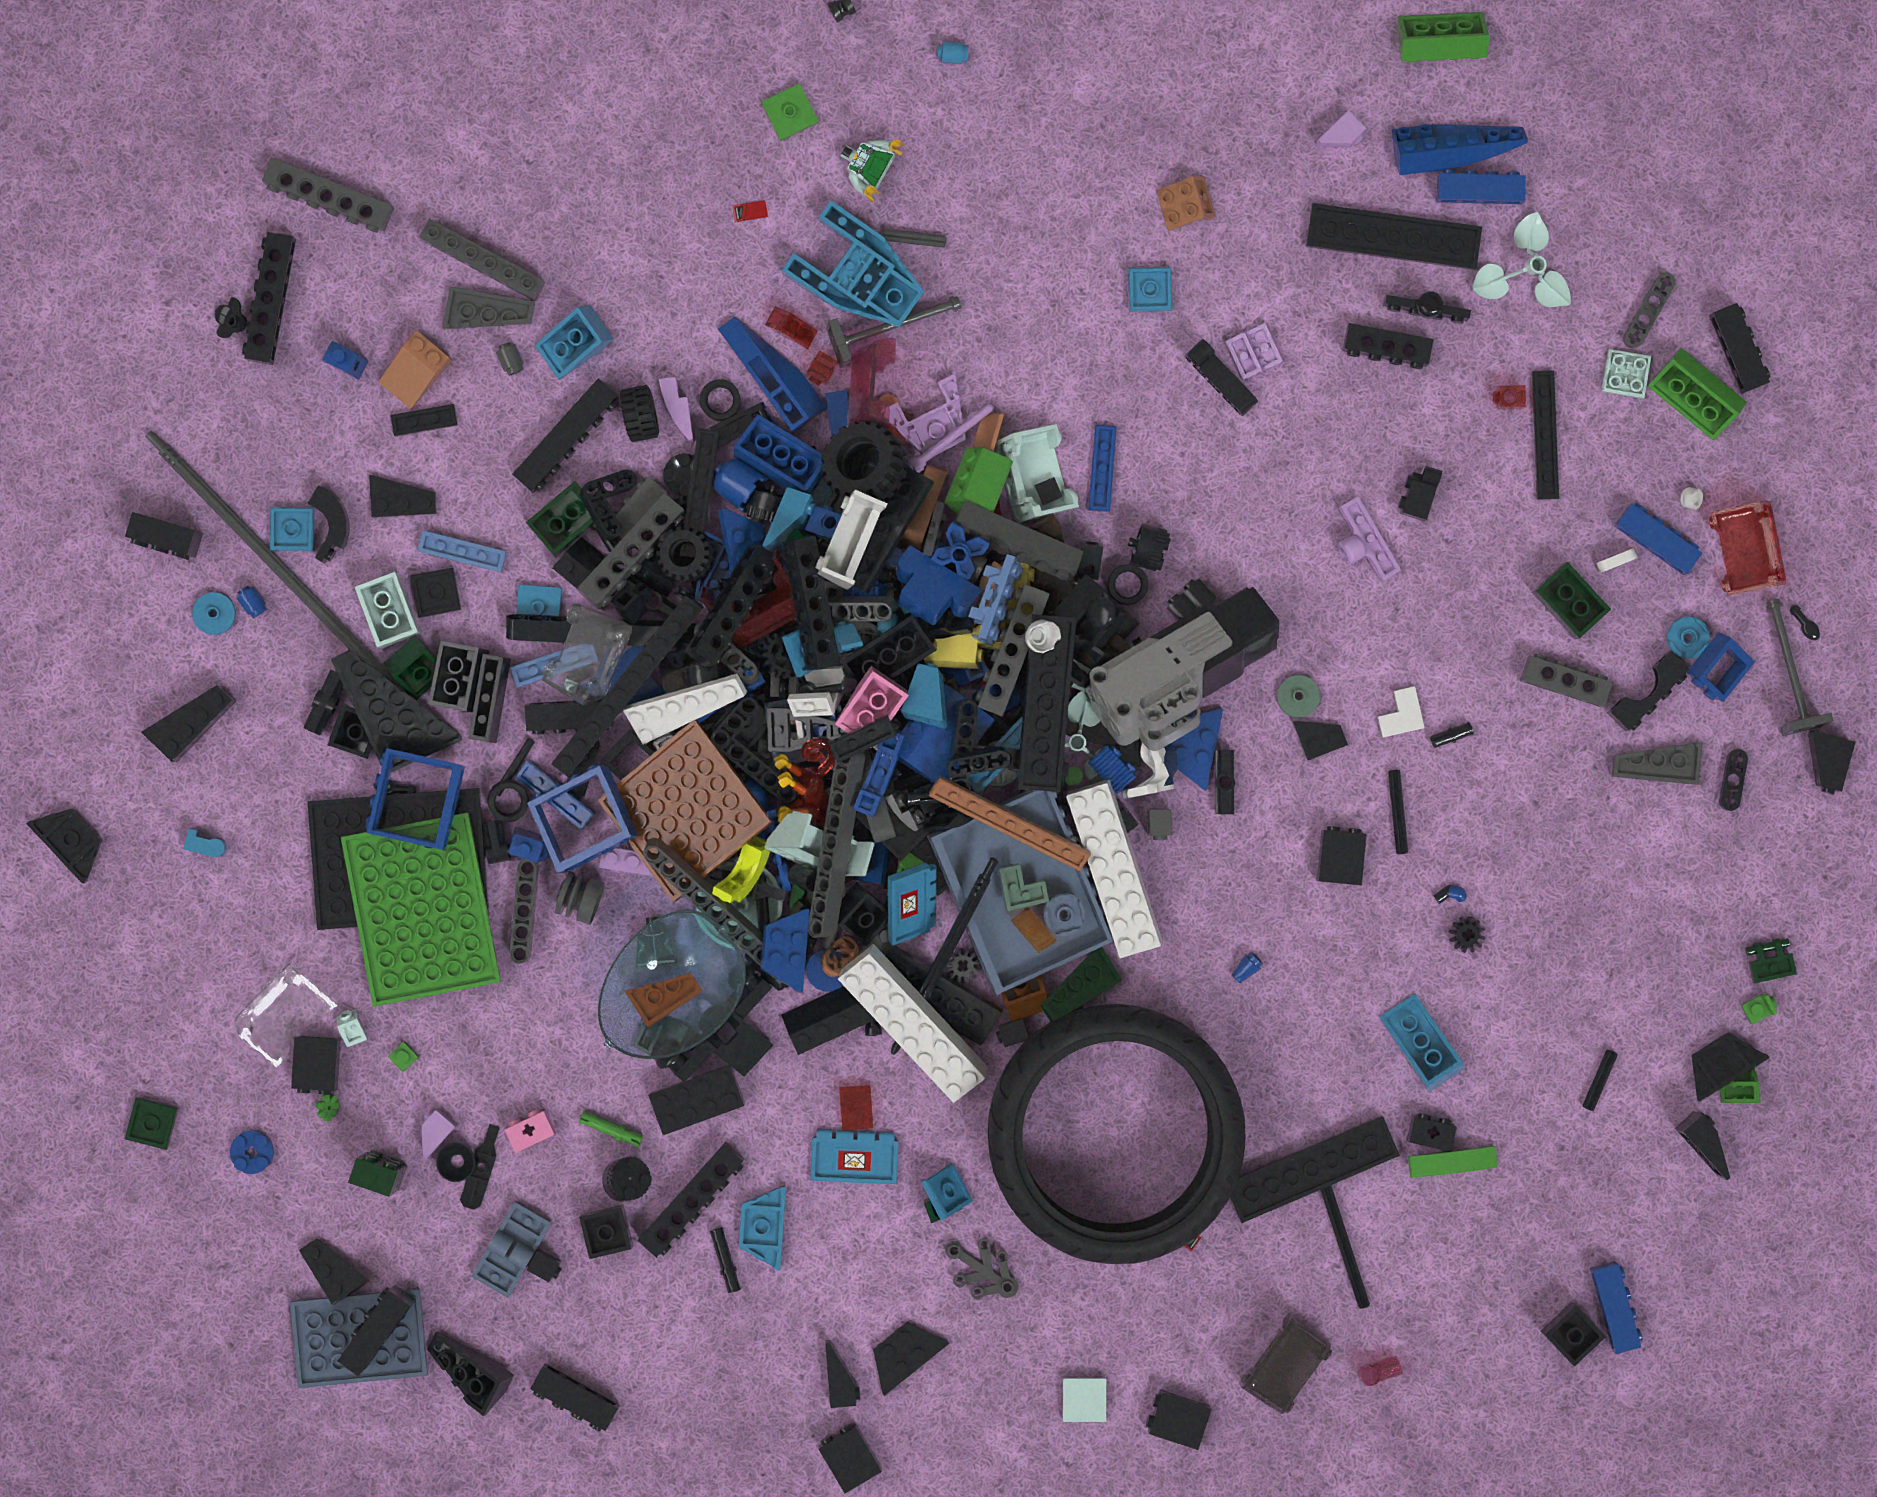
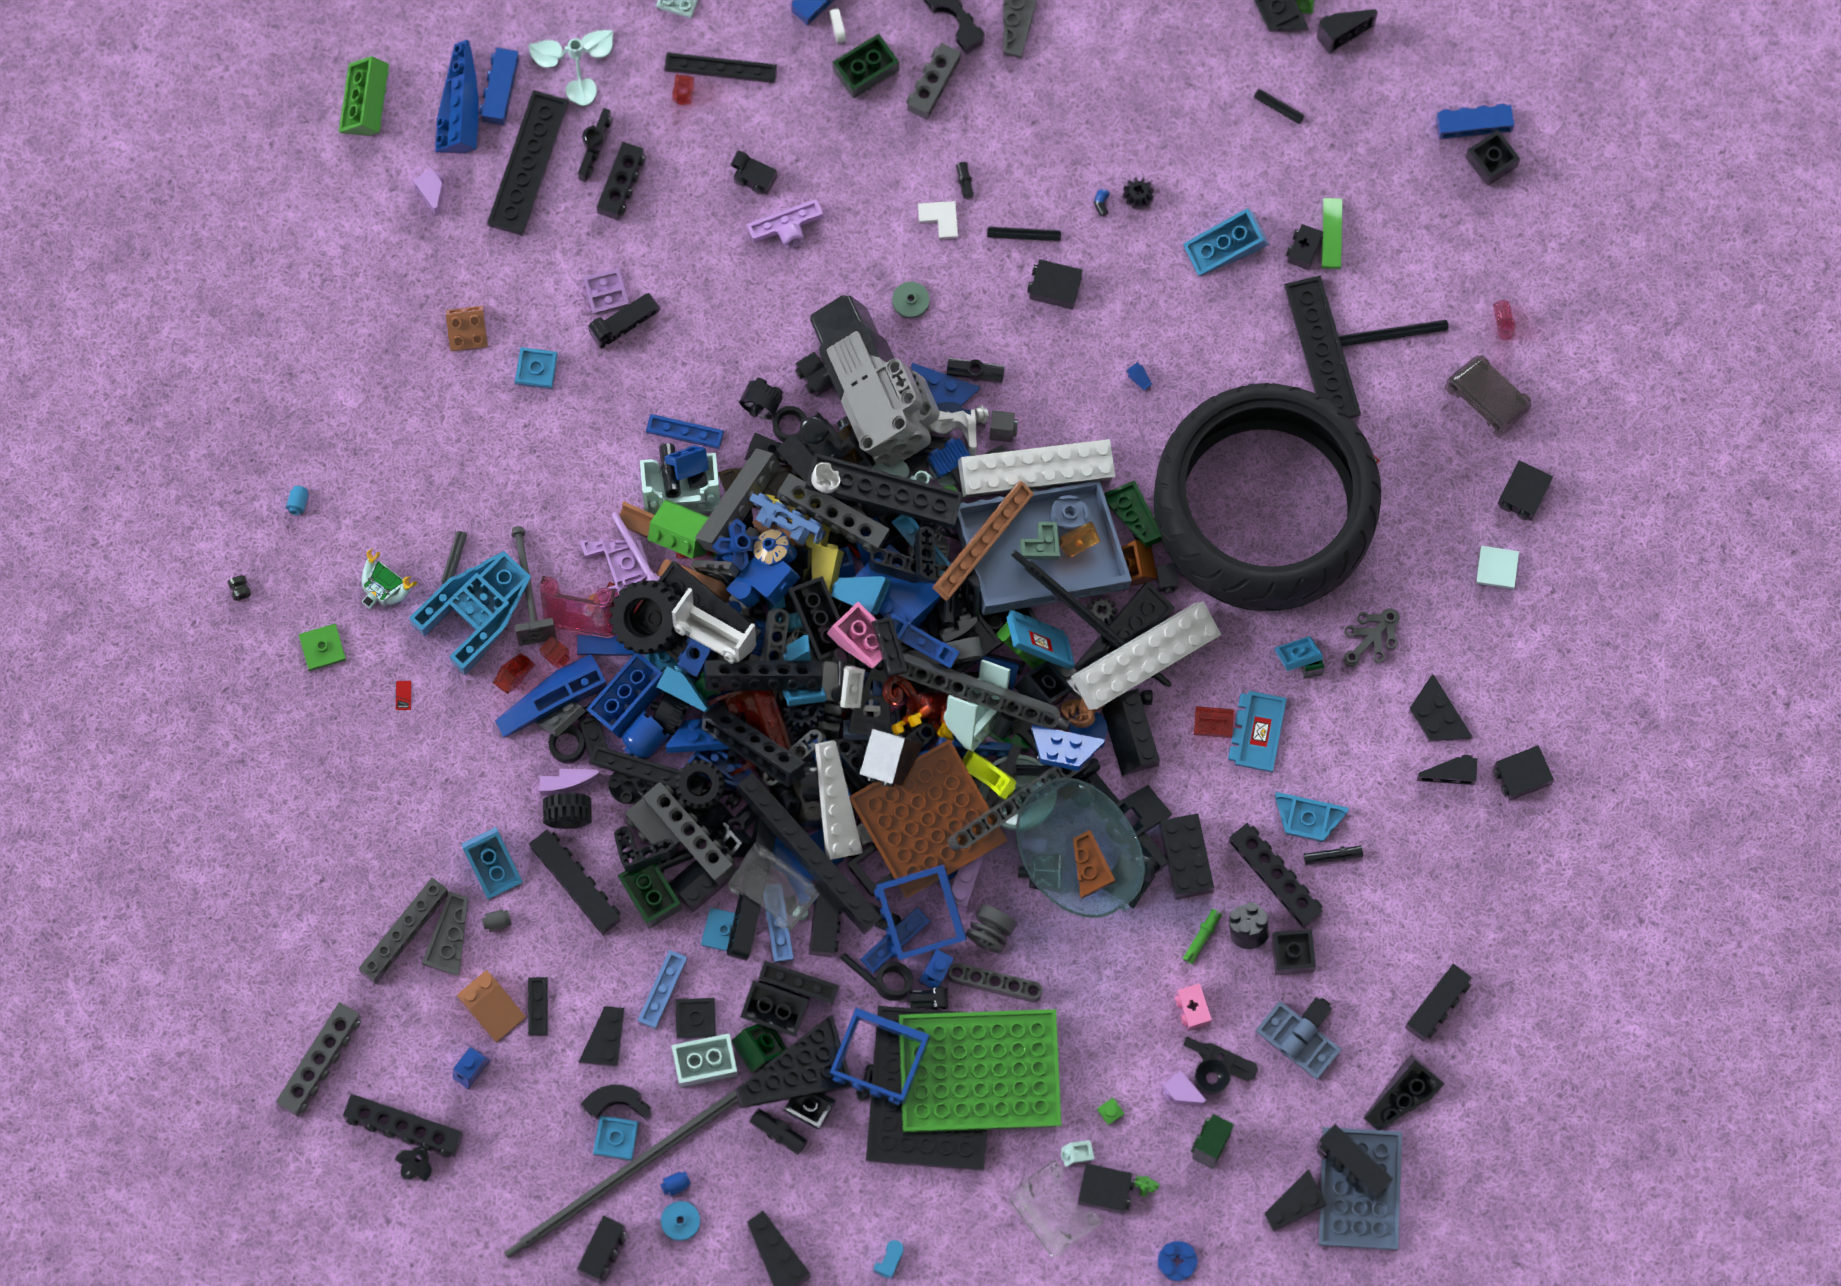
camera: 80 degrees left, 15 degrees down
black wing [1293,721,1348,761] -> none
none -> dark grey wing [536,702,585,737]
none -> black axle [659,443,681,498]
none -> blue panel [664,445,709,480]
none -> tan dish [753,529,790,565]
none -> slope [860,729,924,788]
none -> white plate [974,405,989,424]

